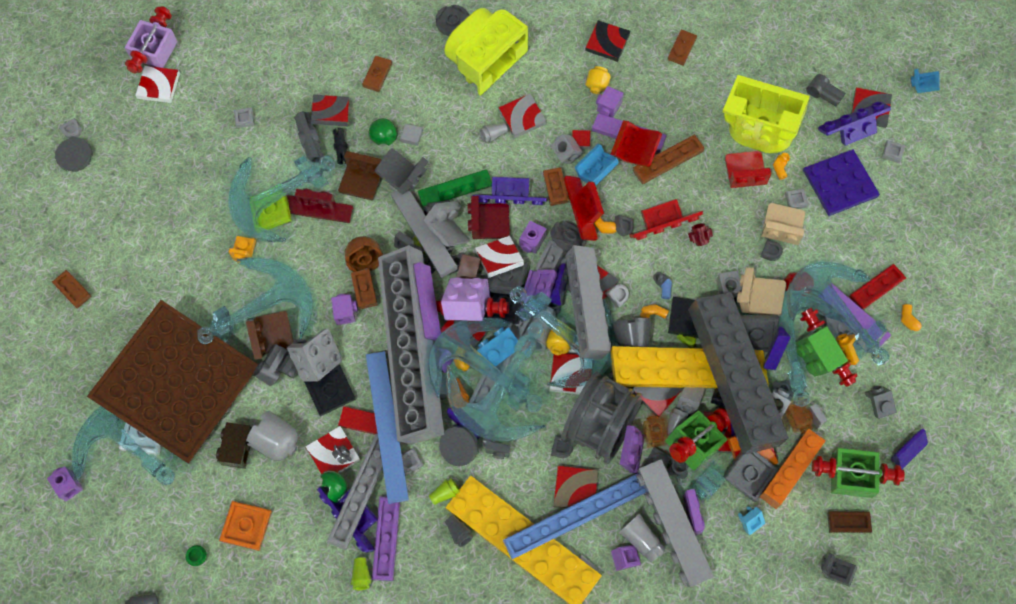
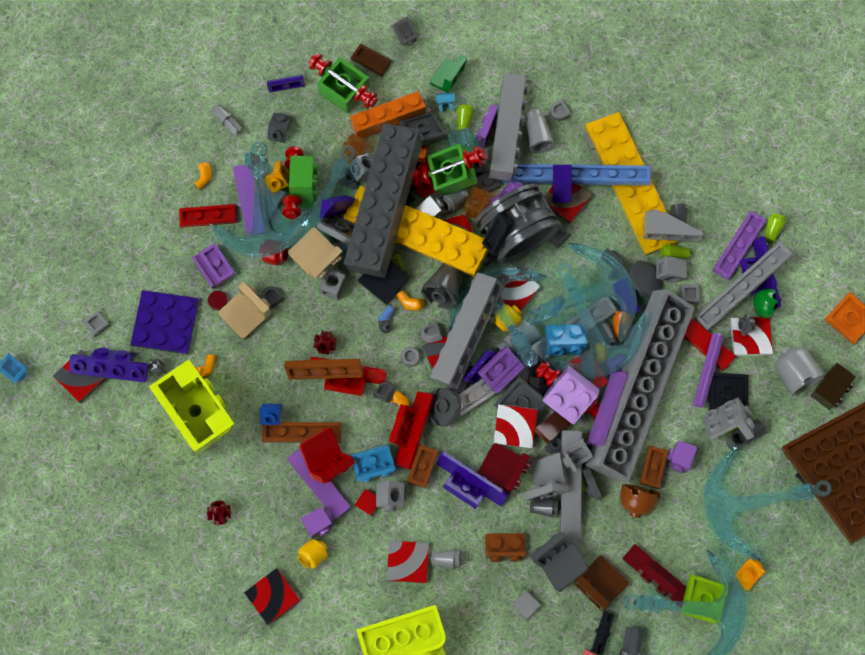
camera: 155 degrees left, 5 degrees up
reddish brown bracket [246,310,294,360] -> none
dark grey piece [253,344,289,386] -> none
medium blue tile [366,351,409,504] -> none
green hair [368,118,398,146] -> none
green bracket [418,169,492,207] -> none
medium lavender brick [519,221,547,254] -> none
medium lavender slope [611,545,641,571] -> none
dark orange plate [668,29,697,66] -> none
red bracket [725,151,771,188] -> none
light grey tile [785,189,808,209] -> none
dark grey piece [806,74,846,107] -> none
light grey tile [806,404,827,429] -> none
none -> dark grey plate [148,359,167,376]
none -> medium lavender plate [192,243,236,289]
none -> dark red gear [207,500,232,525]
none -> dark red tile [208,291,228,311]
none -> light grey axle [212,104,242,136]
none -> blue bracket [259,403,282,425]
none -> dark orange plate [284,359,364,380]
none -> light grey tile [401,347,420,367]
none -> green panel [430,55,467,93]
none -> lime cone [456,104,474,133]
none -> black tile [482,212,514,255]
none -> dark orange bracket [485,533,527,562]
none -> light grey tile [549,99,571,121]
none -> dark purple slope [552,164,572,203]
none -> light grey bracket [562,438,593,473]
none -> dark grey cone [593,321,618,349]
none -> light grey slope [643,210,703,242]
none -> light grey brick [656,256,687,283]
none -> medium lavender axle [693,333,723,408]

